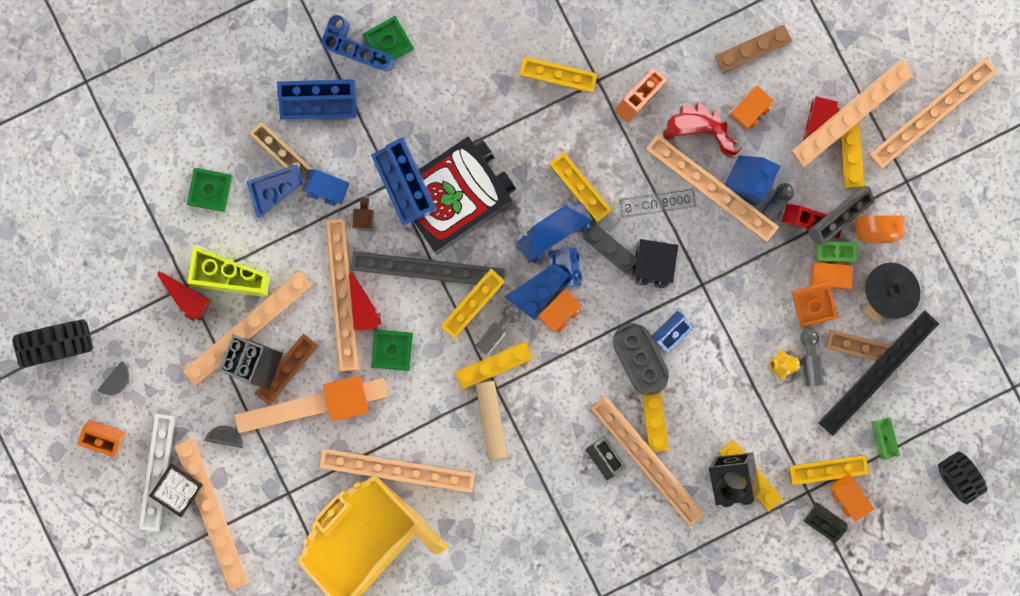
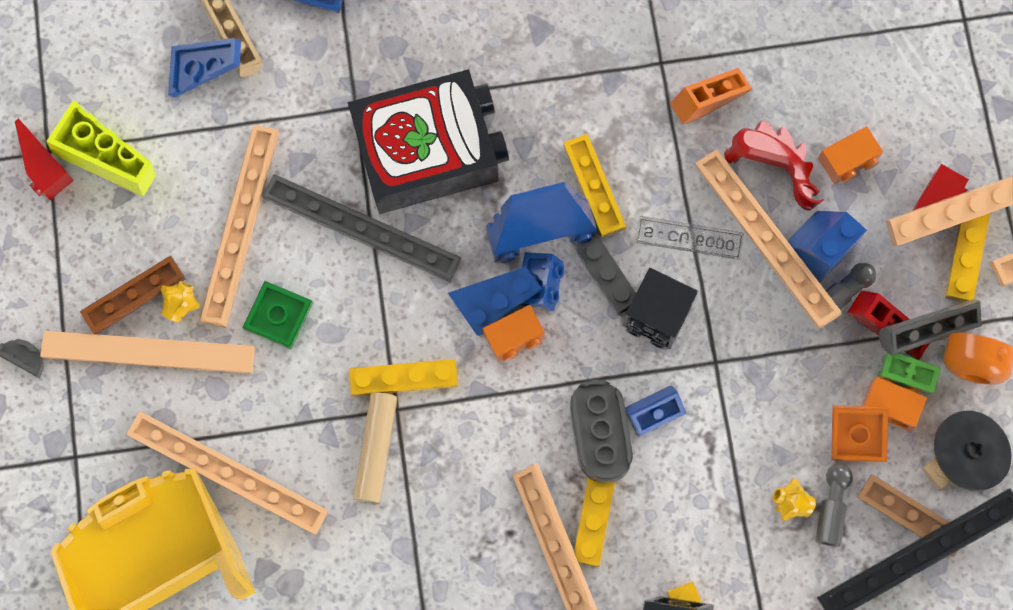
camera: 25 degrees right, 10 degrees down
light nougat plate [183,271,313,386] -> none
green tile [187,168,233,212] -> none
black brick [219,334,283,389] -> none
blue brick [302,169,350,206] -> none
orange tile [323,375,370,422] -> none
red slope [349,273,382,331] -> none
reddish brown brick [352,196,375,231] -> none
blue brick [371,137,437,226] -> none
yellow plate [440,269,505,339] -> none
dark grey piece [475,304,521,356] -> none
yellow plate [519,56,598,93] -> none
pearl dark grey slope [585,436,626,480] -> none
medium nougat plate [715,24,792,73] -> none
none -> yellow rock [161,281,200,322]

